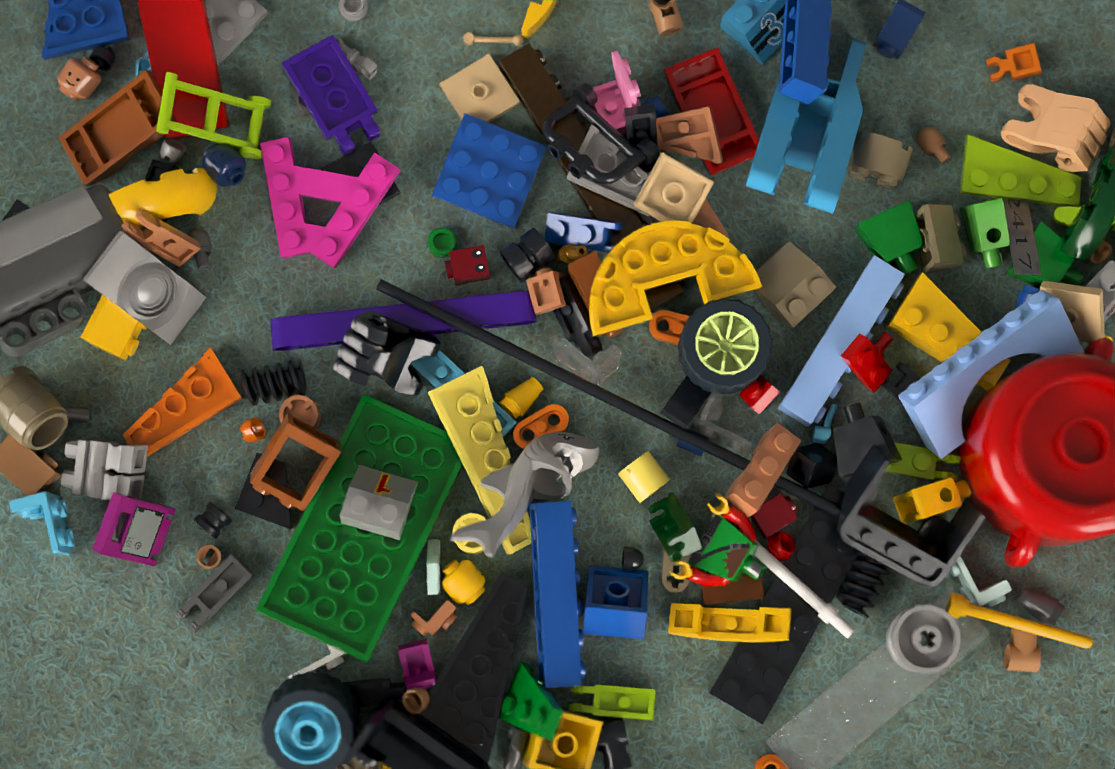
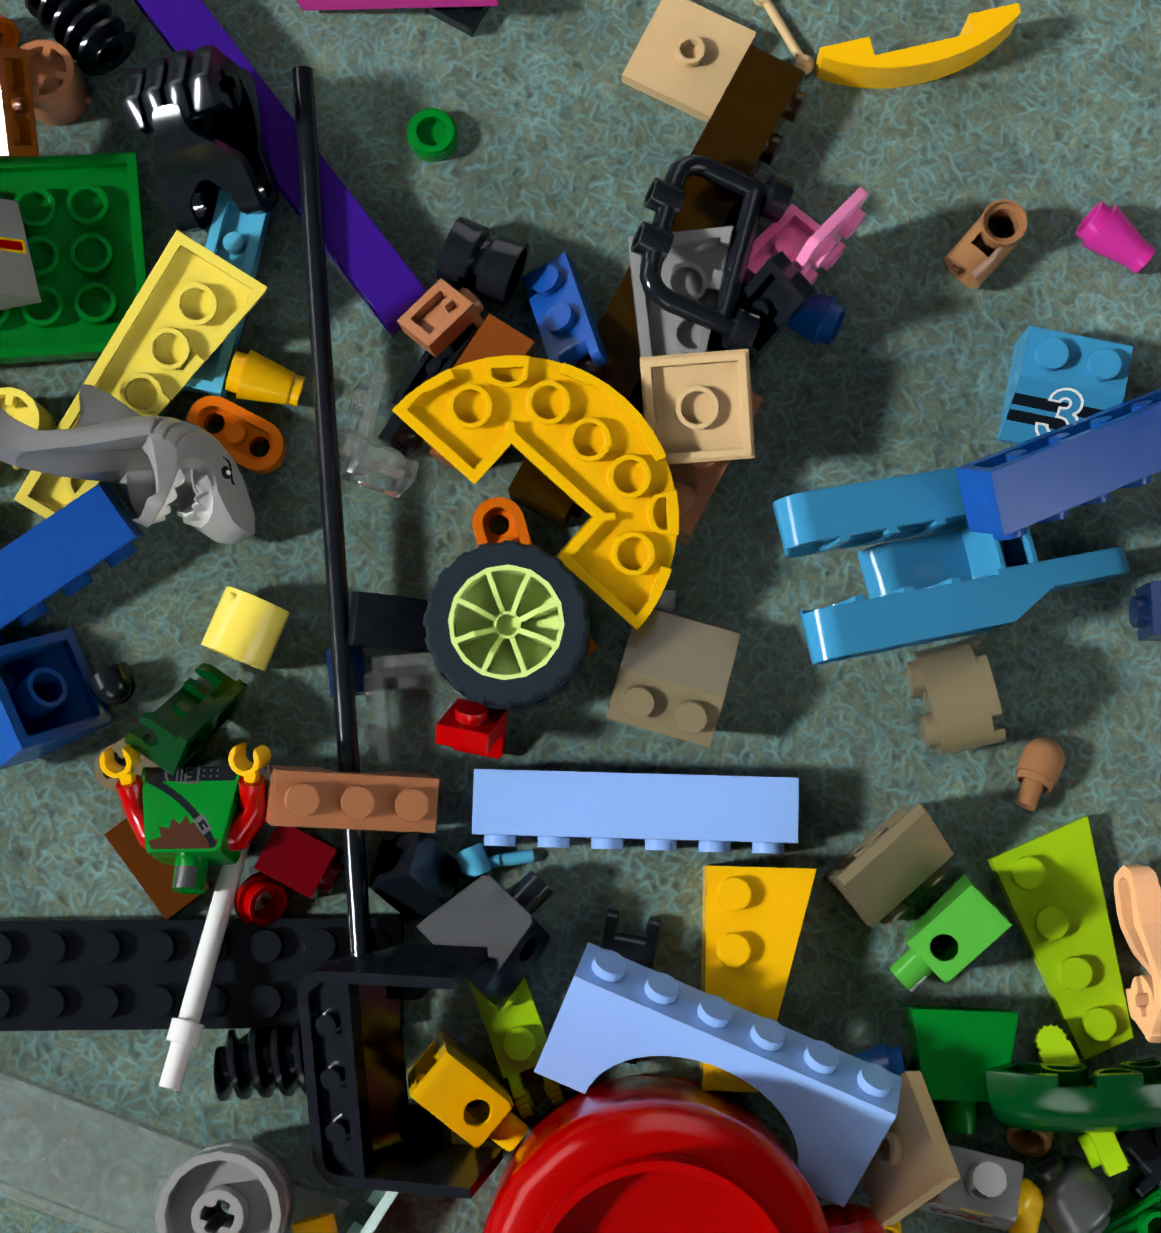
camera: 65 degrees right, 0 degrees up
blue plate [432,113,547,229] -> none
dark red brick [445,245,490,286] -> none
pearl gold bar [553,244,587,263] -> none
nougat wing [656,106,723,164] -> none
red slope [664,47,759,176] -> none
yellow slope [668,603,791,642] -> none
red plate [841,332,894,393] -> none
green torso [854,200,923,276] -> none
flat silver sticker [1001,197,1042,275] -> none

